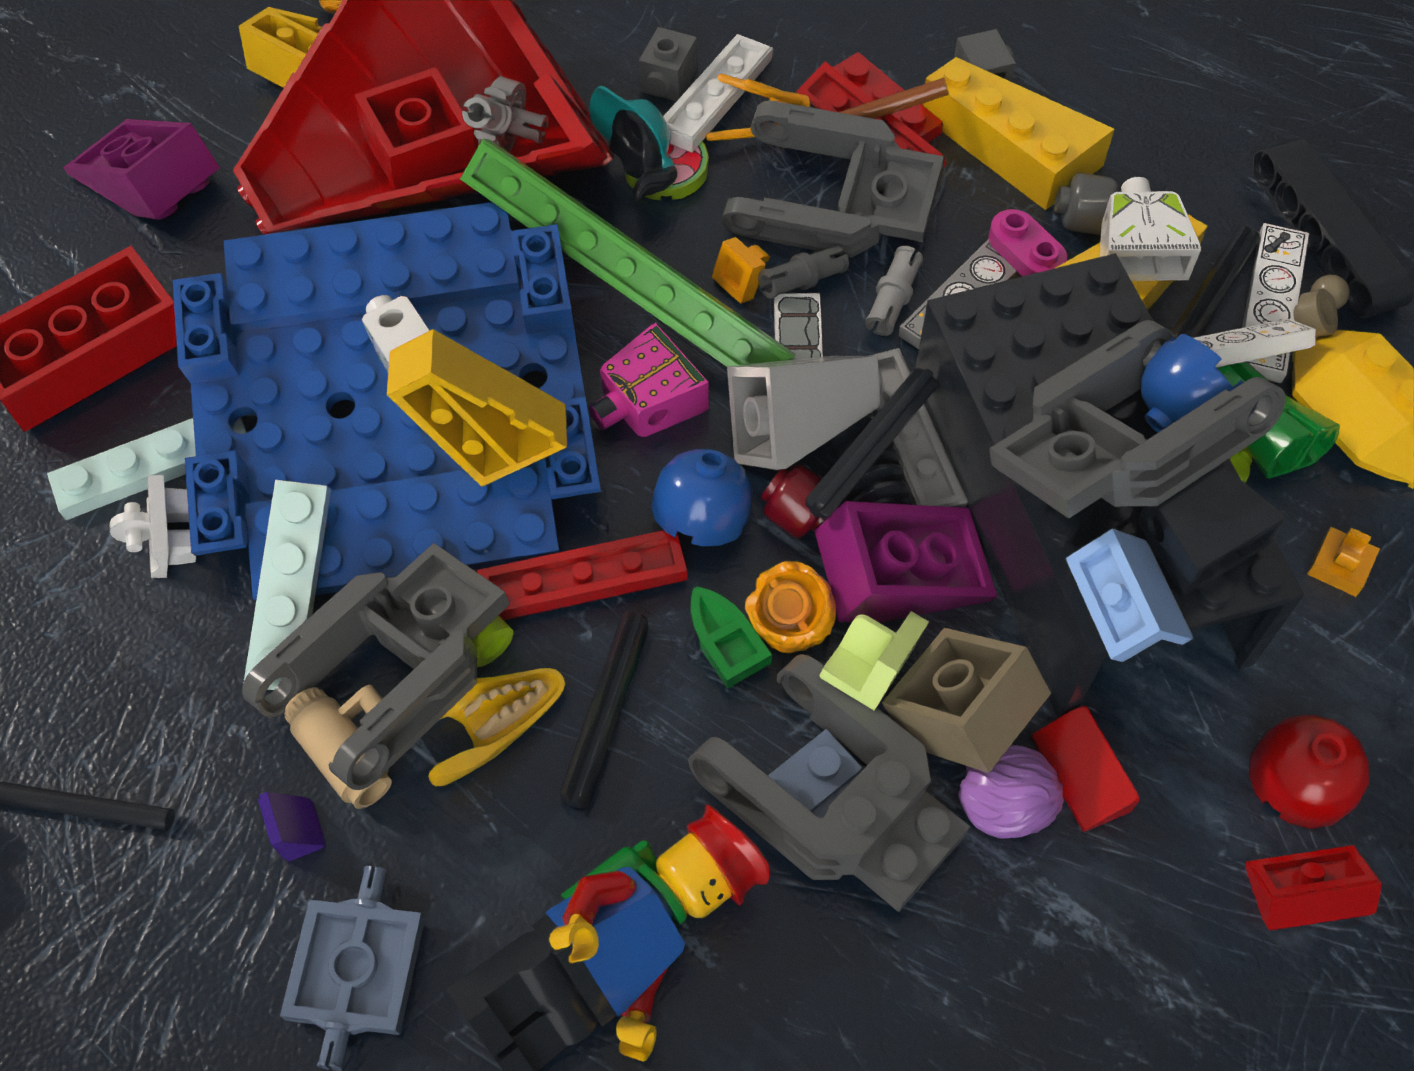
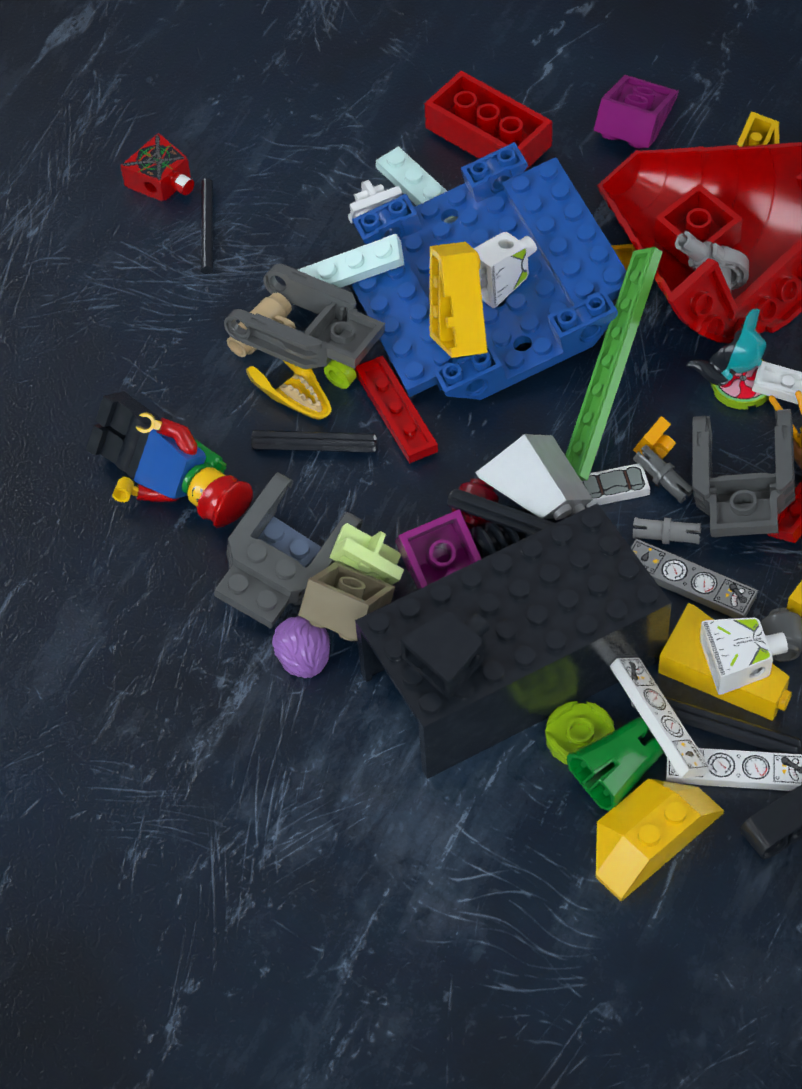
camera: 80 degrees right, 5 degrees down
dark purple slope [258,792,325,862] -> none
sand blue plate [280,866,425,1071] -> none
dark pink torso [588,323,709,437] -> none
blue cylinder [651,449,753,546] -> none
green plate [691,586,772,689] -> none
light orange hair [745,561,836,653] -> none
dark pink plate [989,209,1067,276] -> none
dark grey plate [989,320,1285,518] -> none
red slope [1030,705,1140,833] -> none
light blue panel [1066,529,1193,662] -> none
blue cylinder [1140,334,1244,433] -> none
red slope [1245,845,1382,930] -> none
red cylinder [1249,714,1370,829] -> none
dark tan plate [1293,275,1350,338] -> none
light orange tile [1307,527,1380,597] -> none

